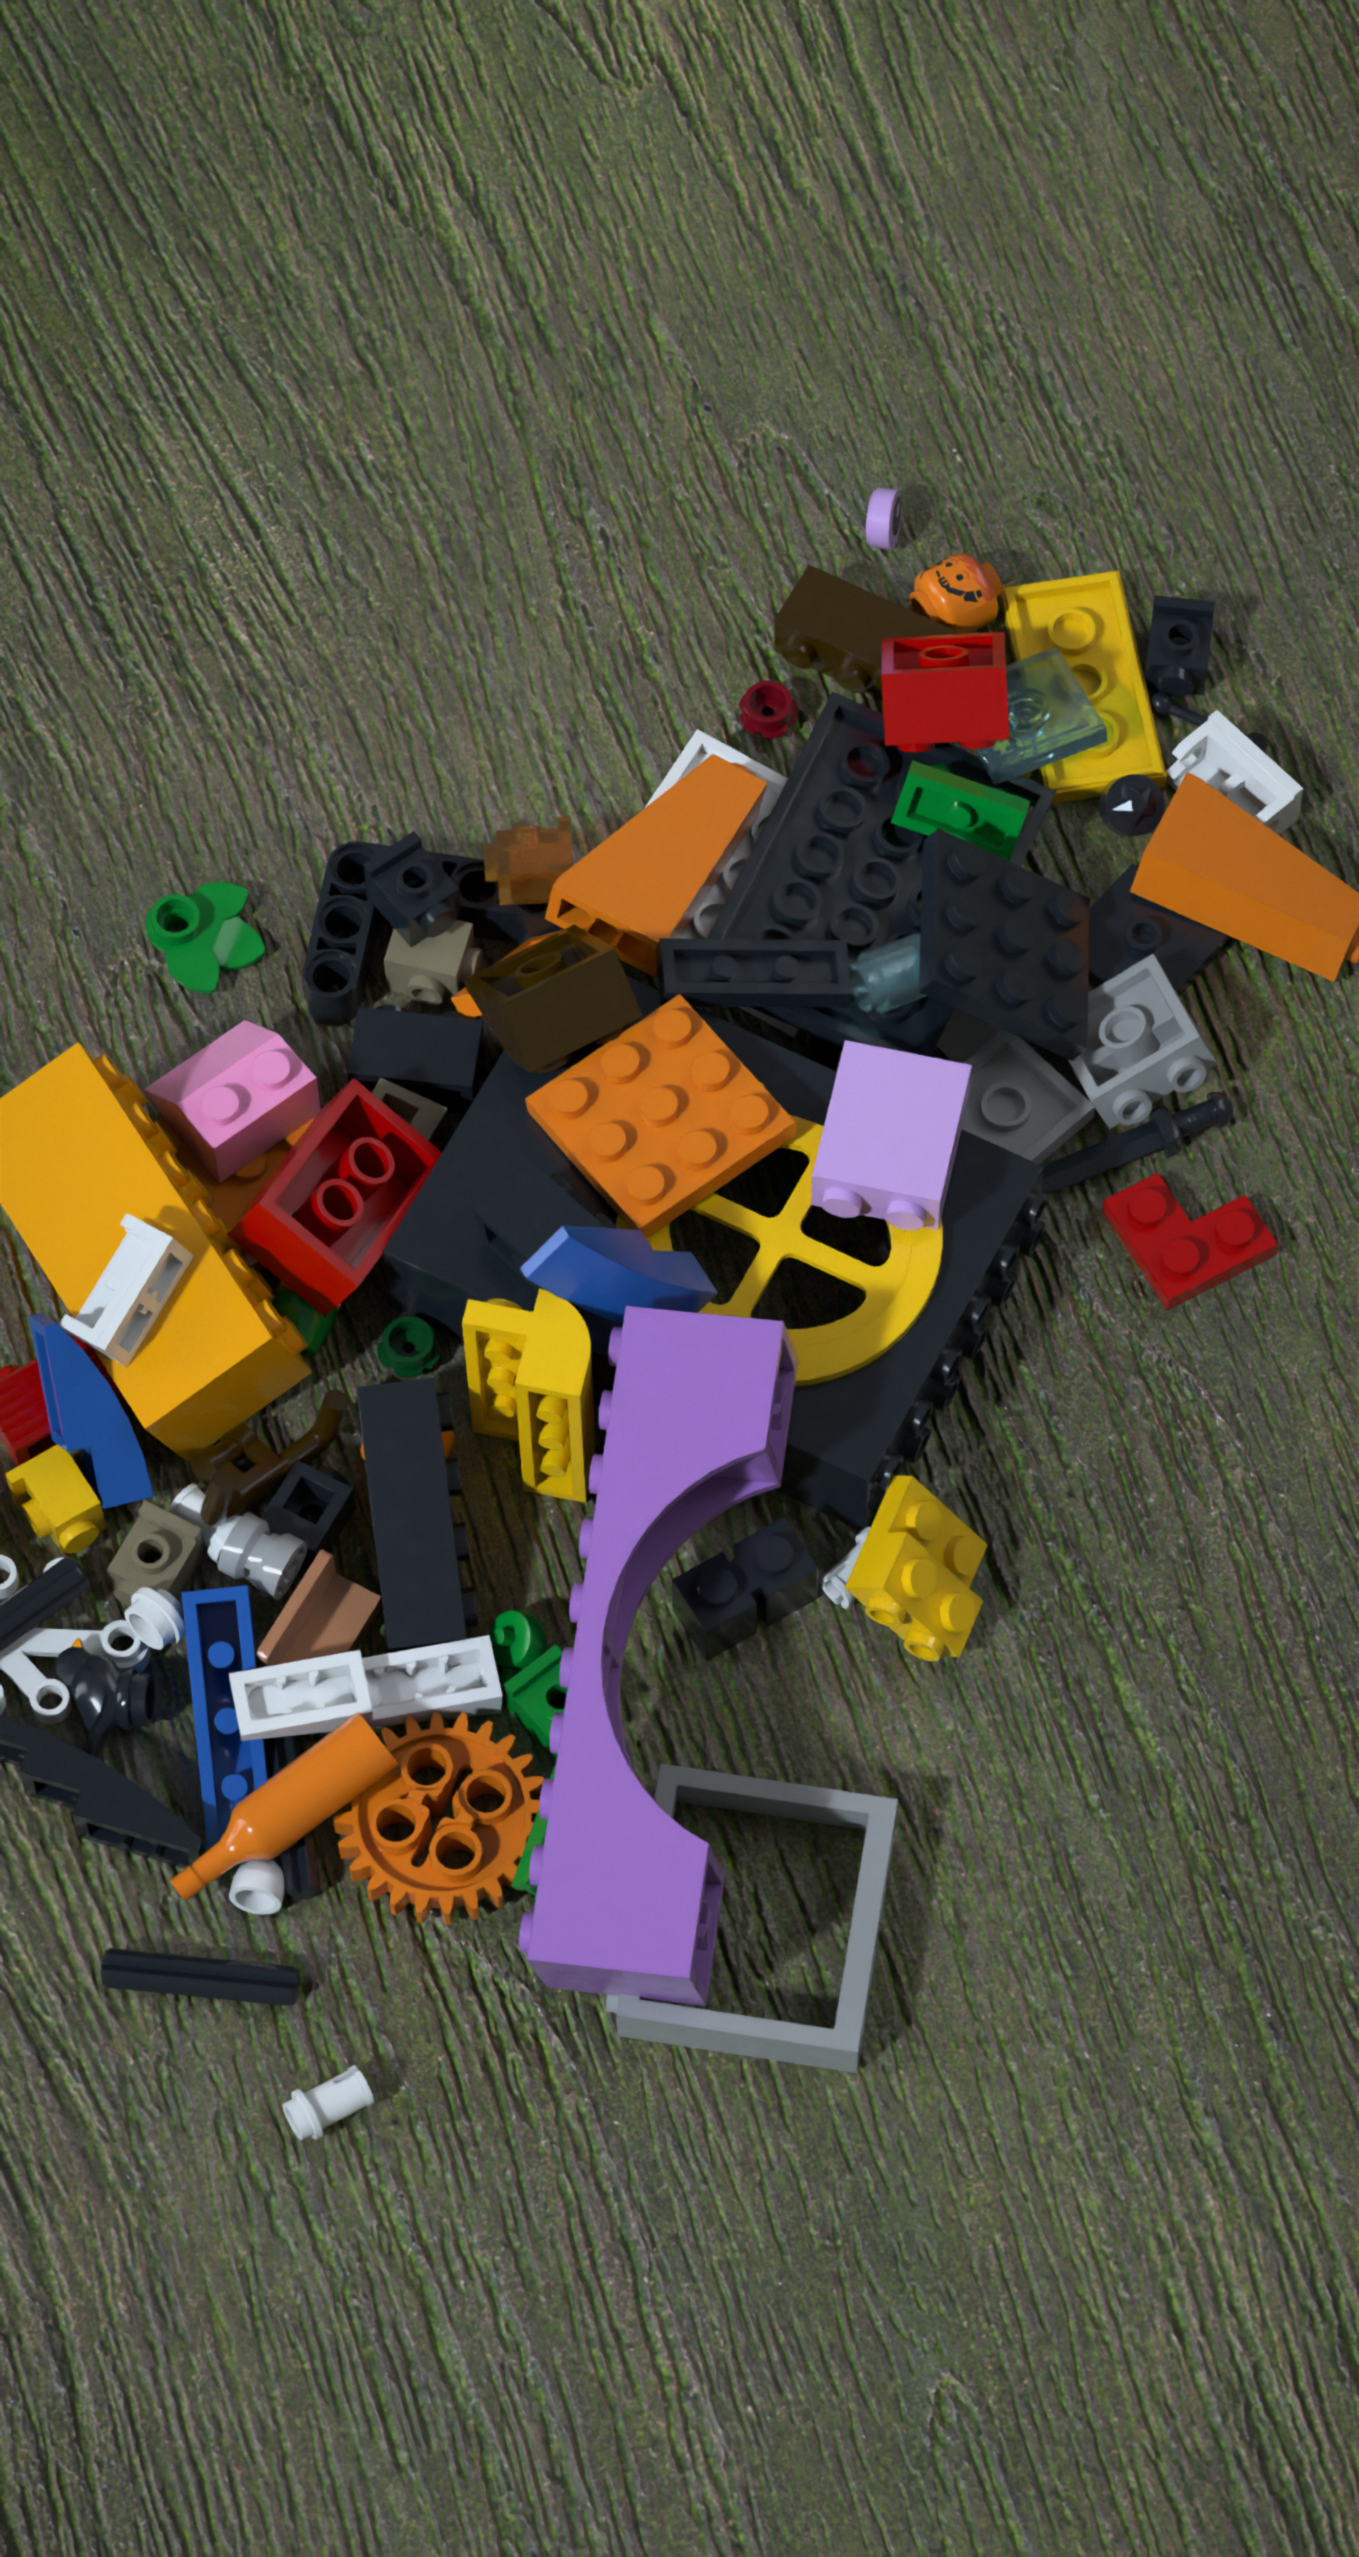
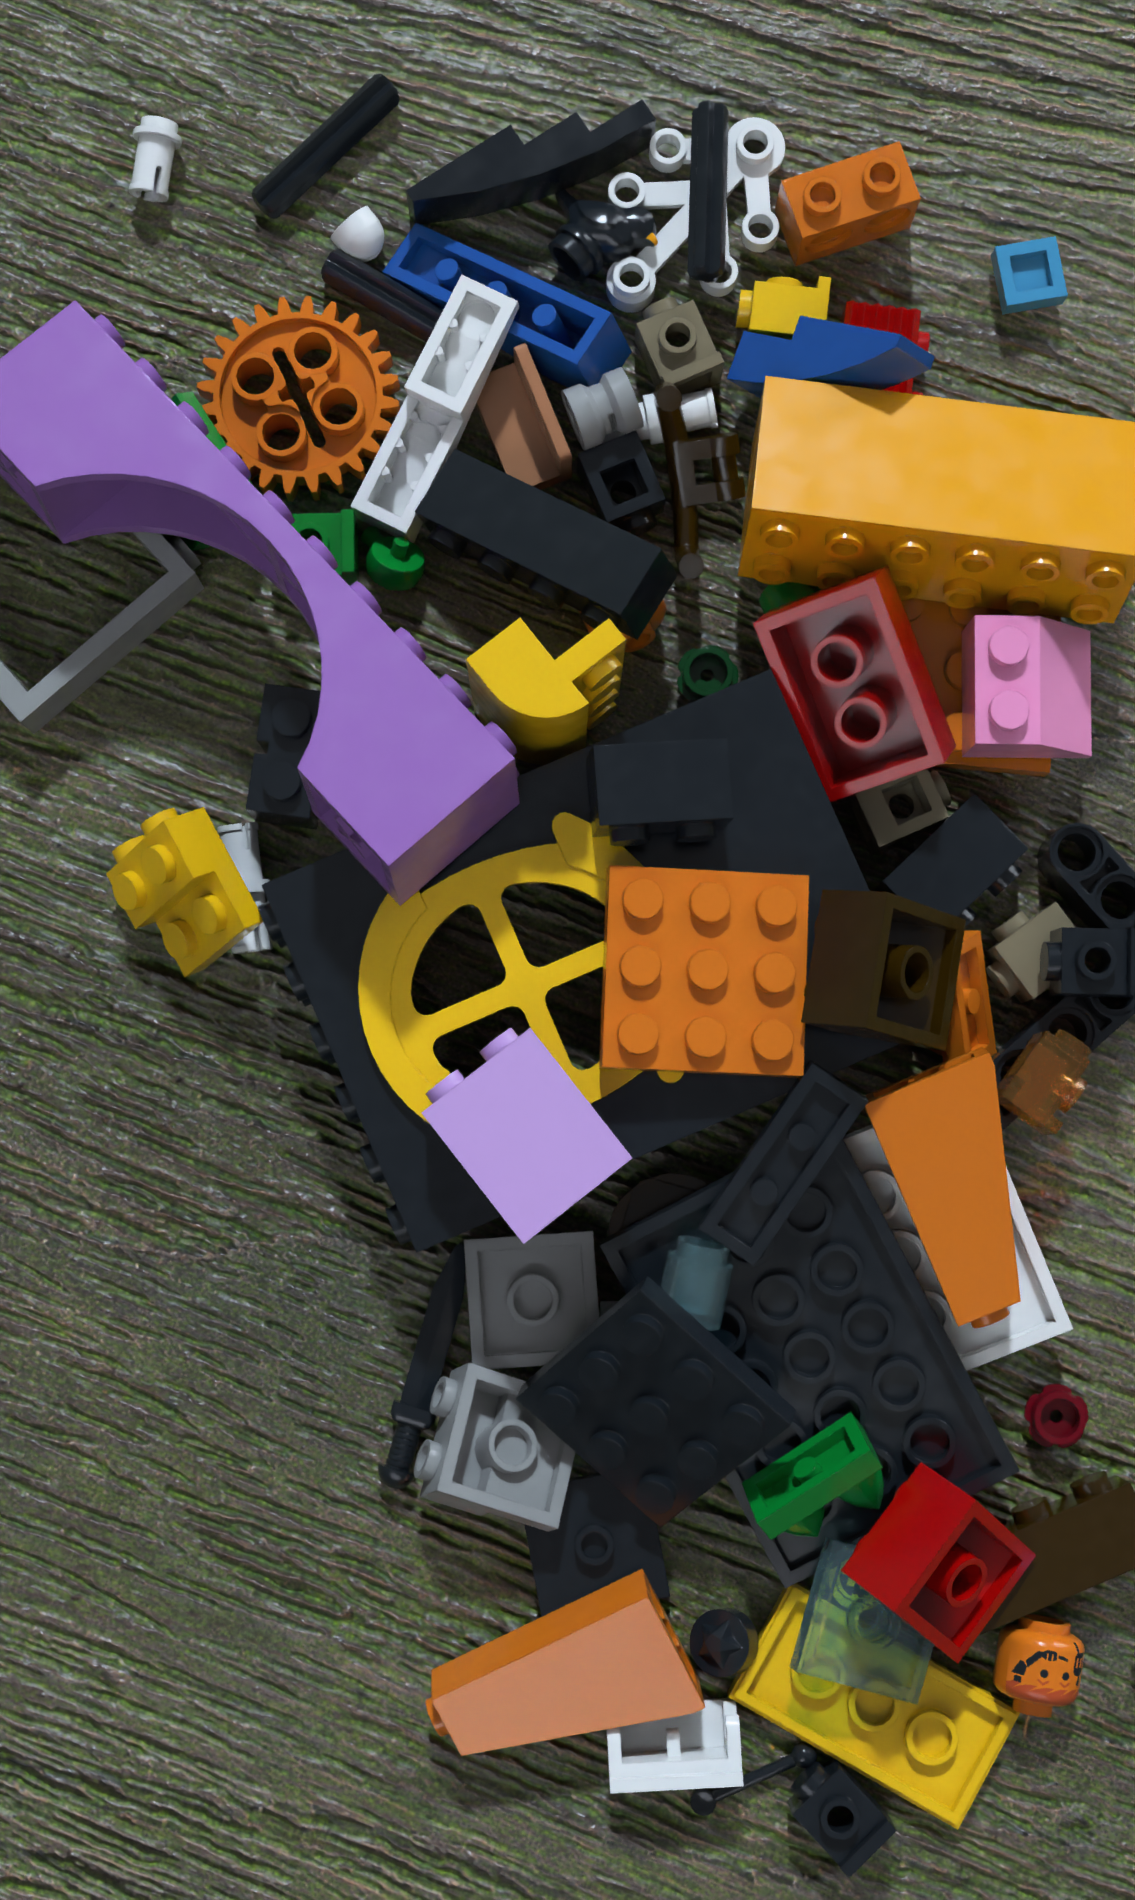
camera: 125 degrees right, 20 degrees up
white hinge [59,1213,194,1367] -> none
white plate [124,1587,186,1650] -> none
orange piece [170,1712,398,1902] -> none
blue slope [520,1226,718,1324] -> none
red plate [1102,1173,1278,1311] -> none

